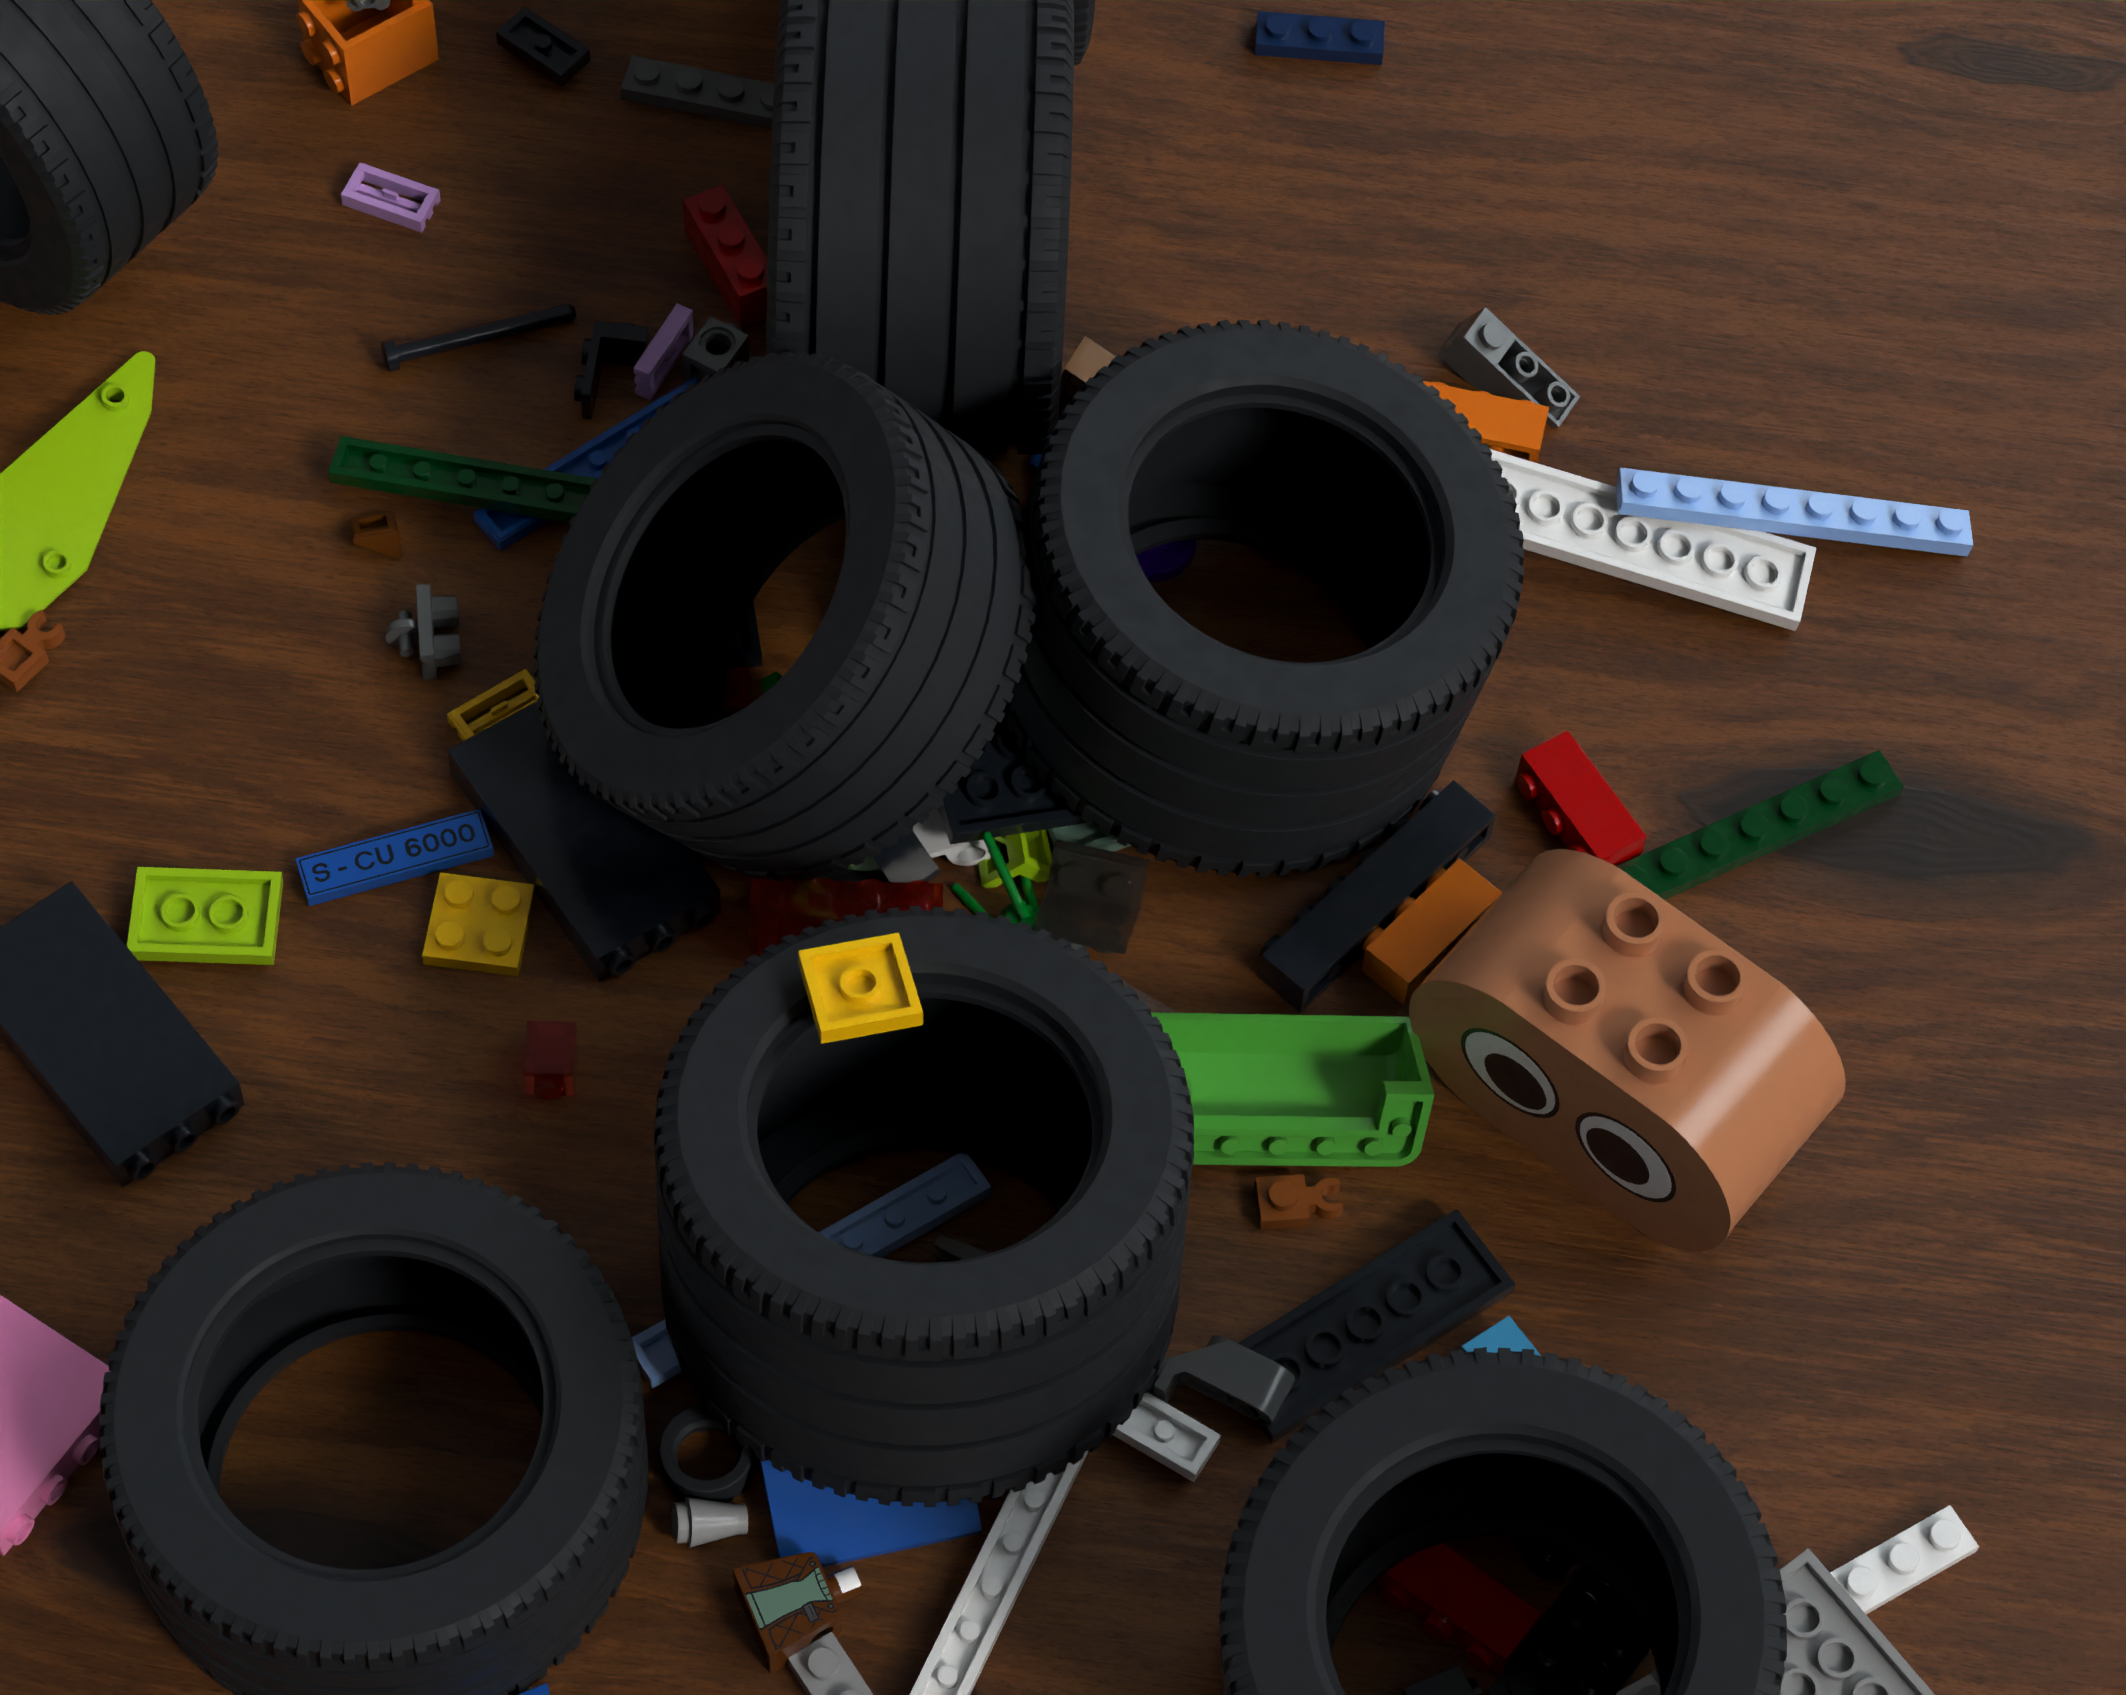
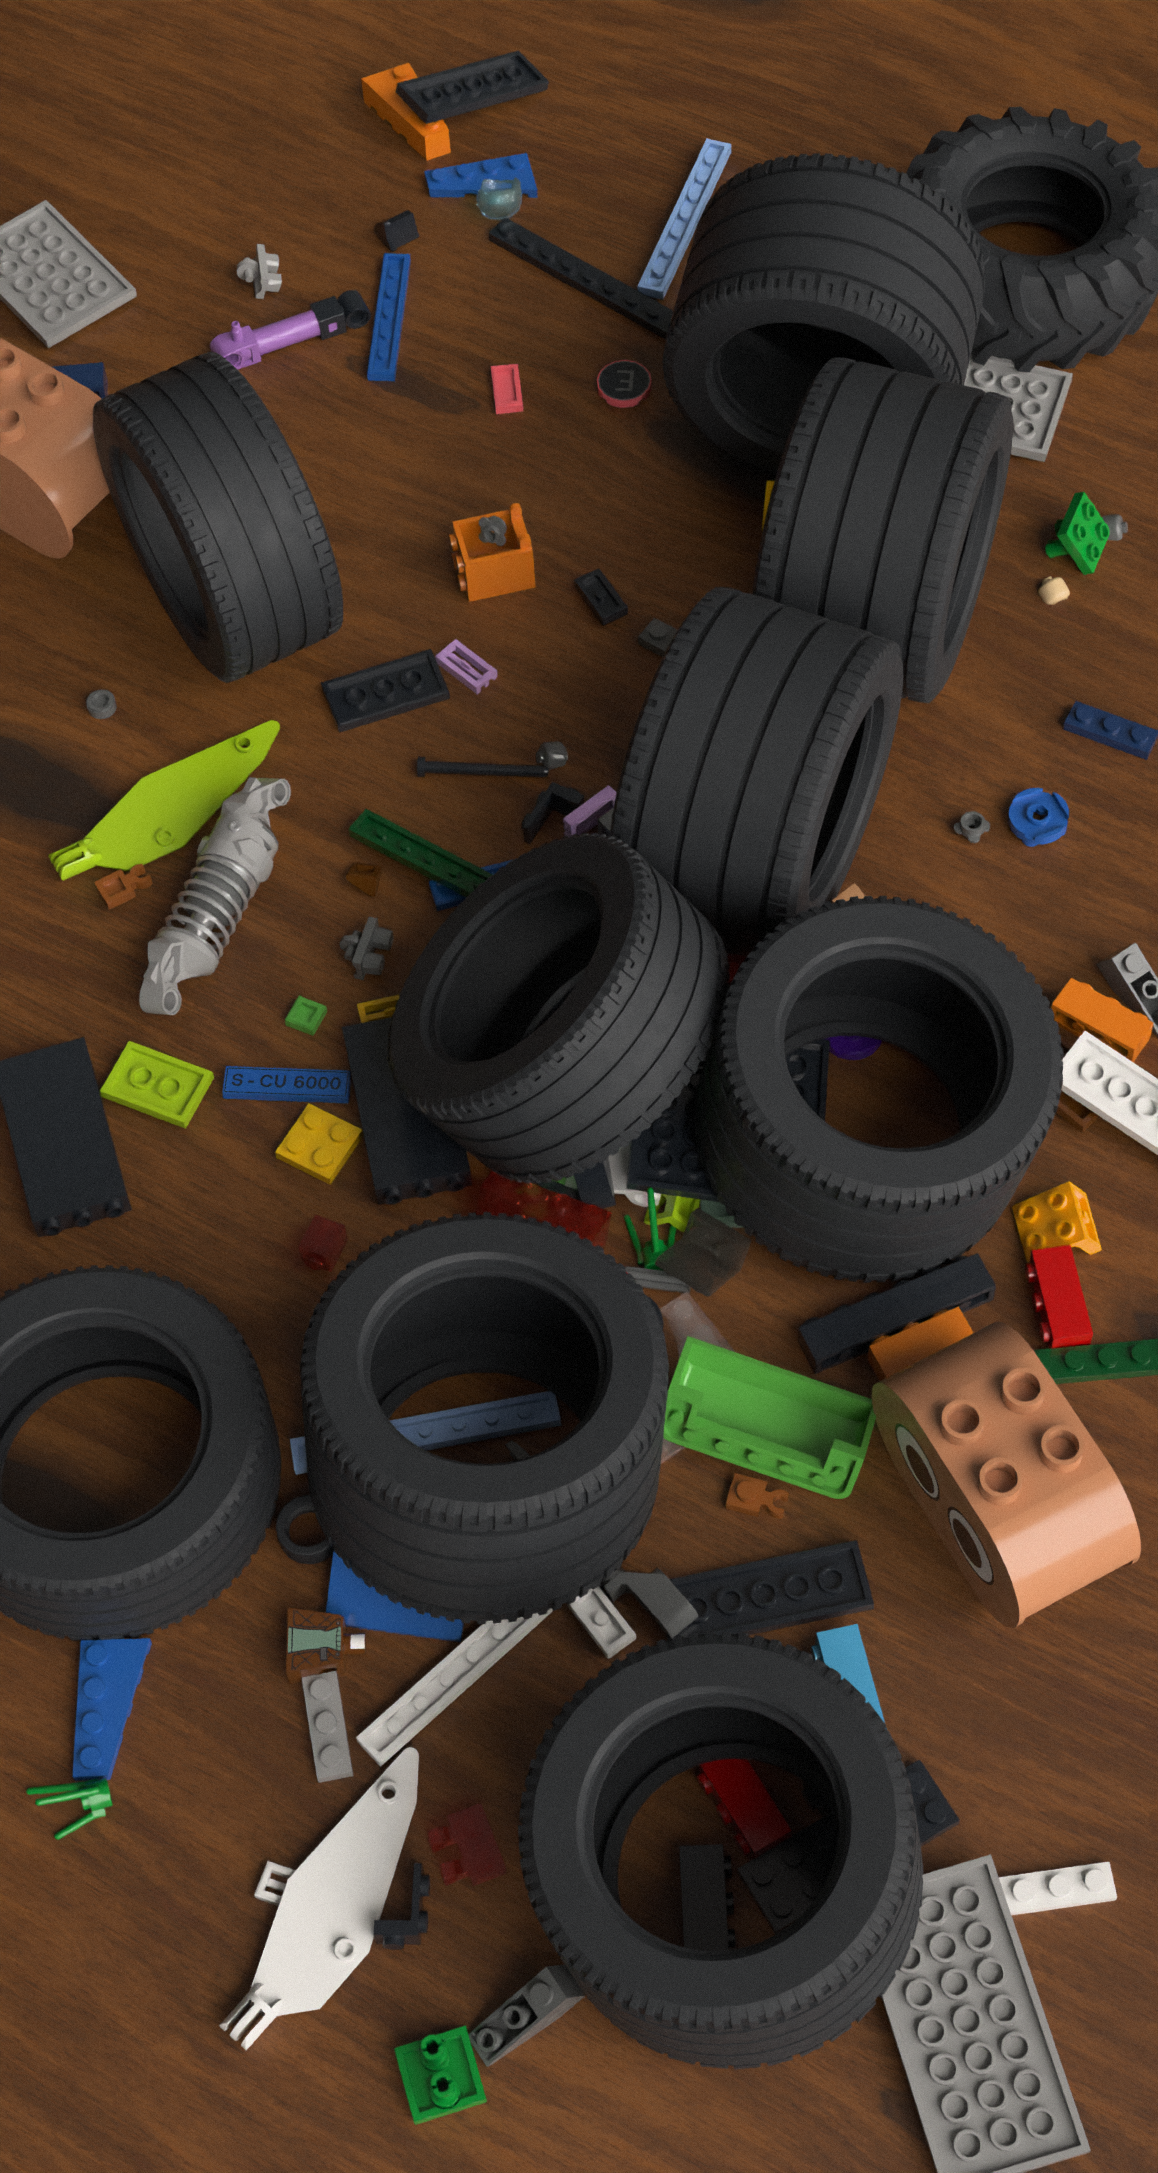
camera: 30 degrees right, 0 degrees up
light grey cone [671,1497,748,1548] -> none
yellow plate [798,933,923,1044] -> none
none -> light grey piece [139,777,291,1015]
none -> bright green tile [285,996,327,1036]
none -> black tile [321,649,450,733]
none -> dark grey piece [536,741,568,770]
none -> dark grey plate [954,811,990,843]
none -> blue plate [1008,788,1069,847]
none -> light orange bracket [1012,1181,1102,1263]

